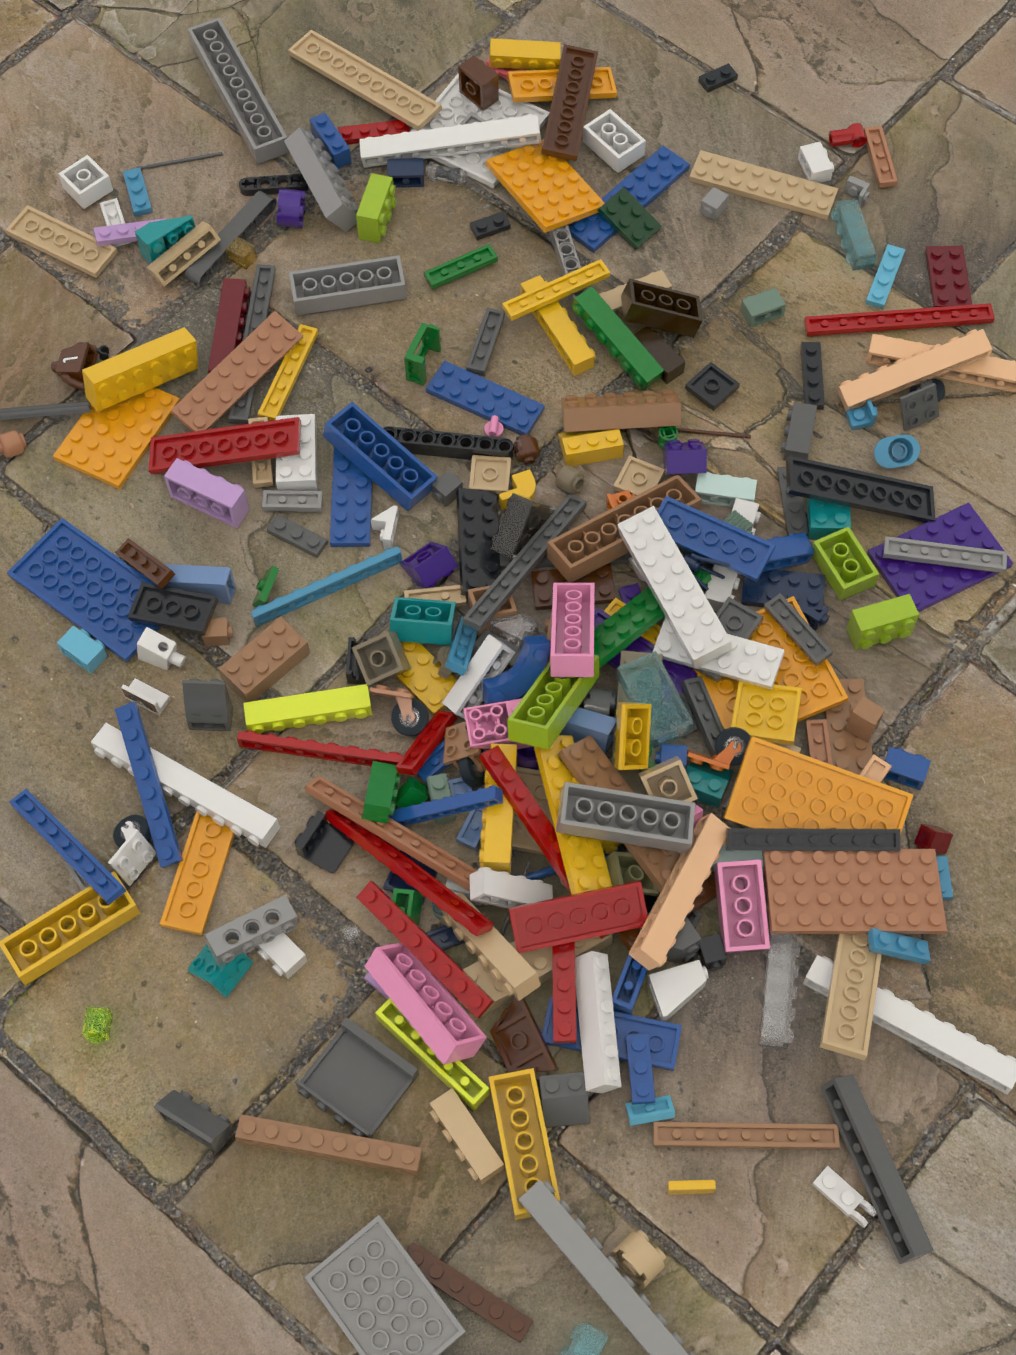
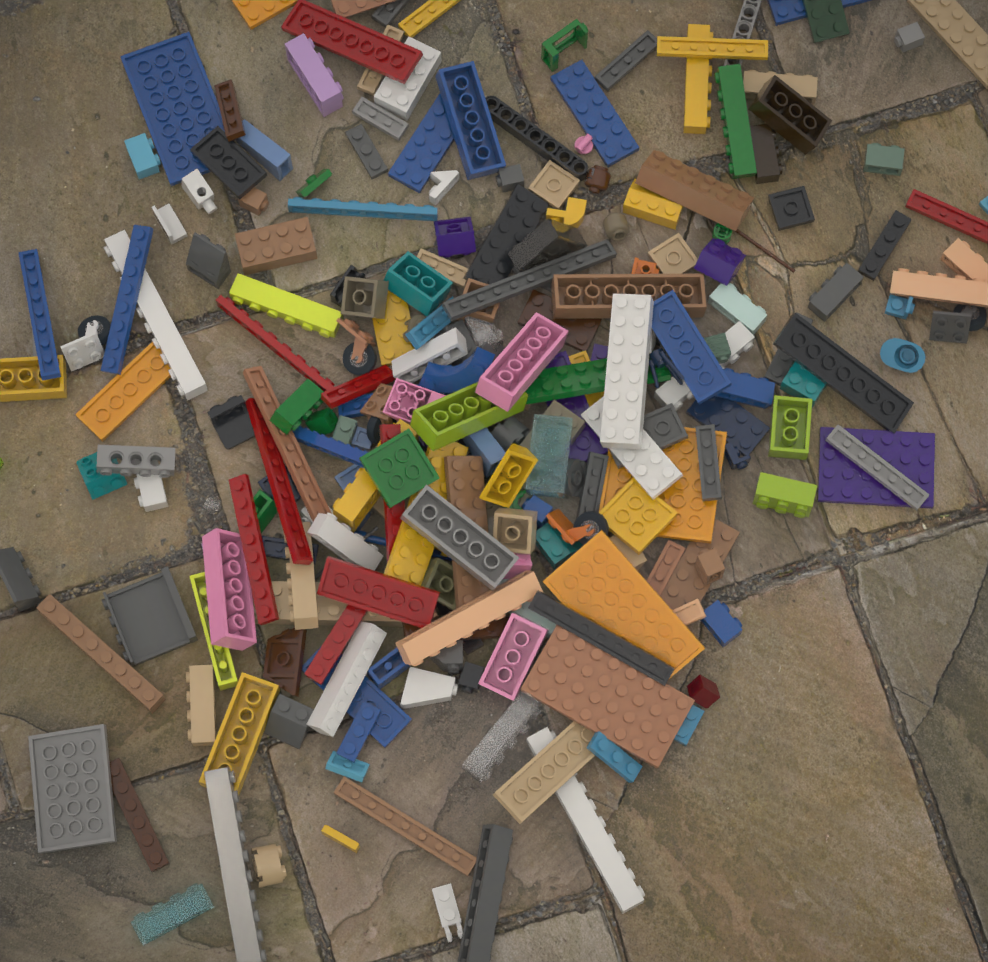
camera: 30 degrees right, 10 degrees up
none -> green plate [359,428,440,509]

